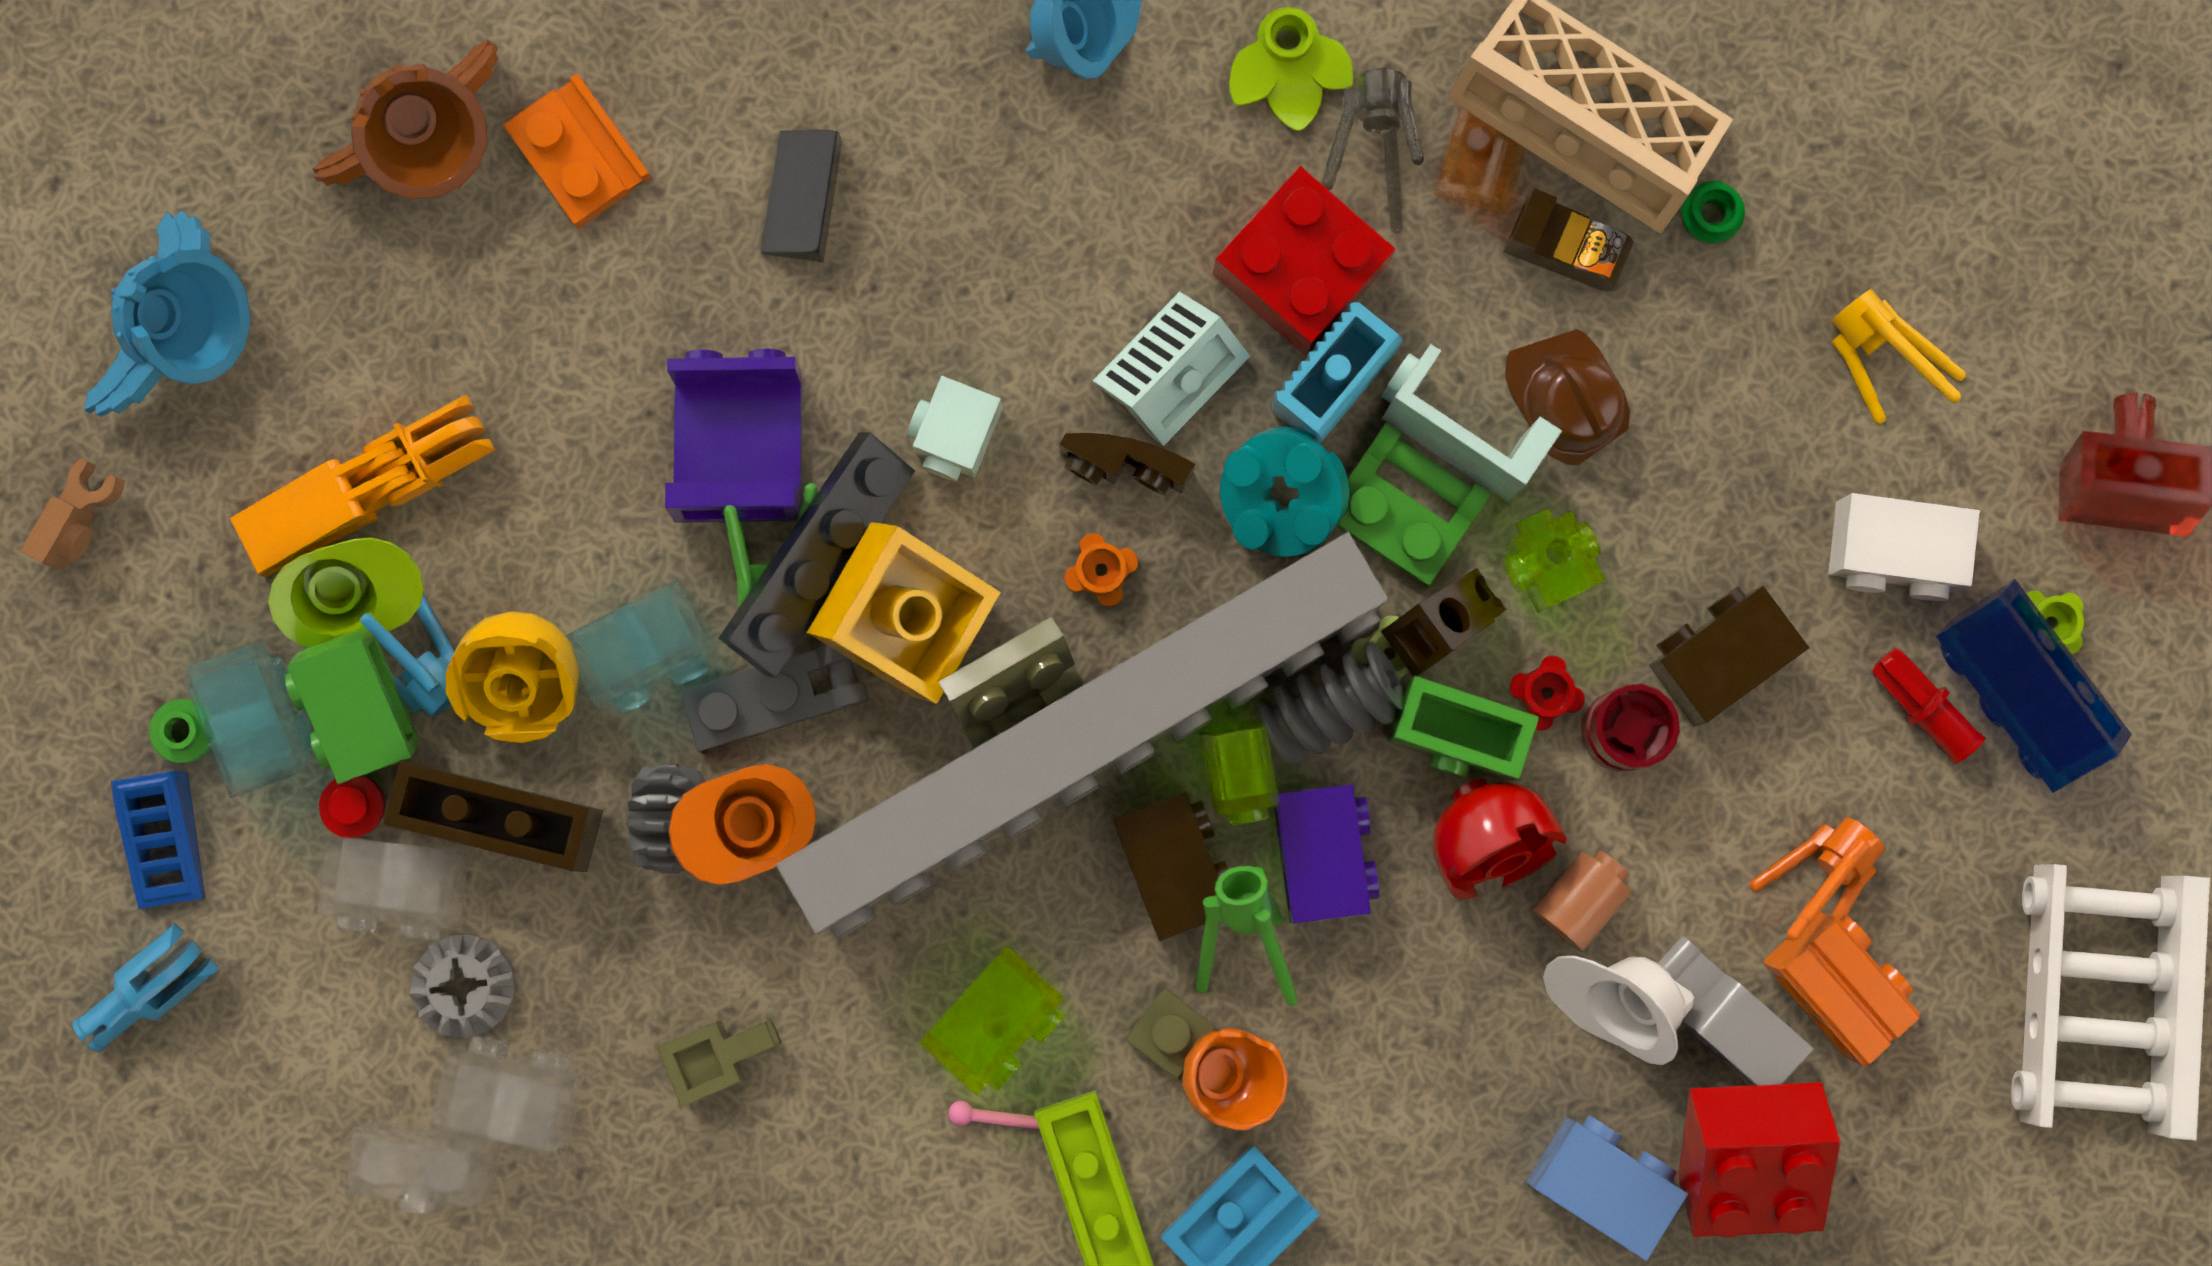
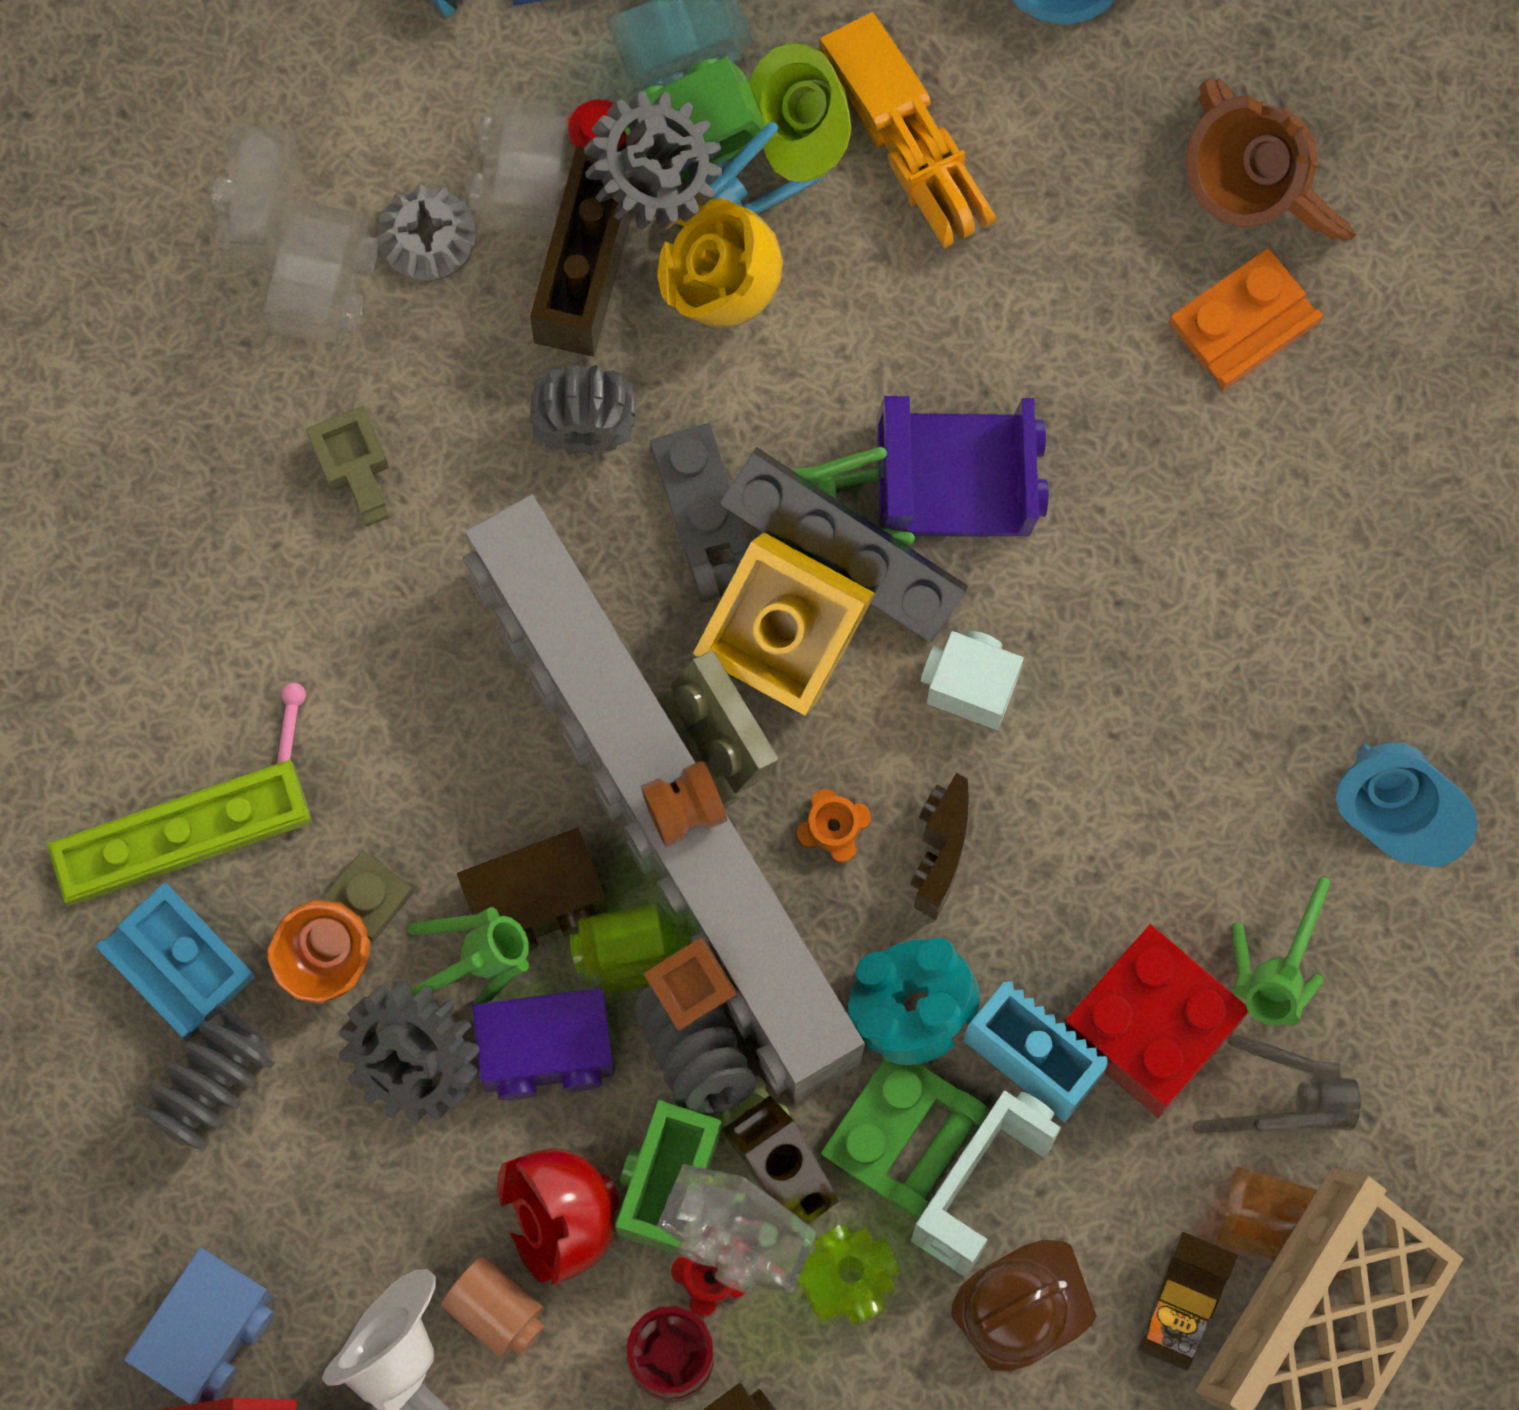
camera: 90 degrees right, 10 degrees down
clear light blue brick [565,580,719,714] -> none
orange piece [669,764,816,885] -> none
black slope [761,130,842,263] -> none
clear neon green brick [919,944,1066,1096] -> none
light aqua panel [1093,291,1250,446] -> none
lime plate [1229,7,1353,132] -> none
none -> dark grey piece [133,1003,275,1150]
none -> dark grey gear [339,981,480,1123]
none -> dark grey gear [584,91,722,230]
none -> dark orange wheel [640,760,727,847]
none -> dark orange tile [643,938,738,1031]
none -> clear brick [657,1164,817,1293]
none -> bright green plant [1231,876,1330,1026]

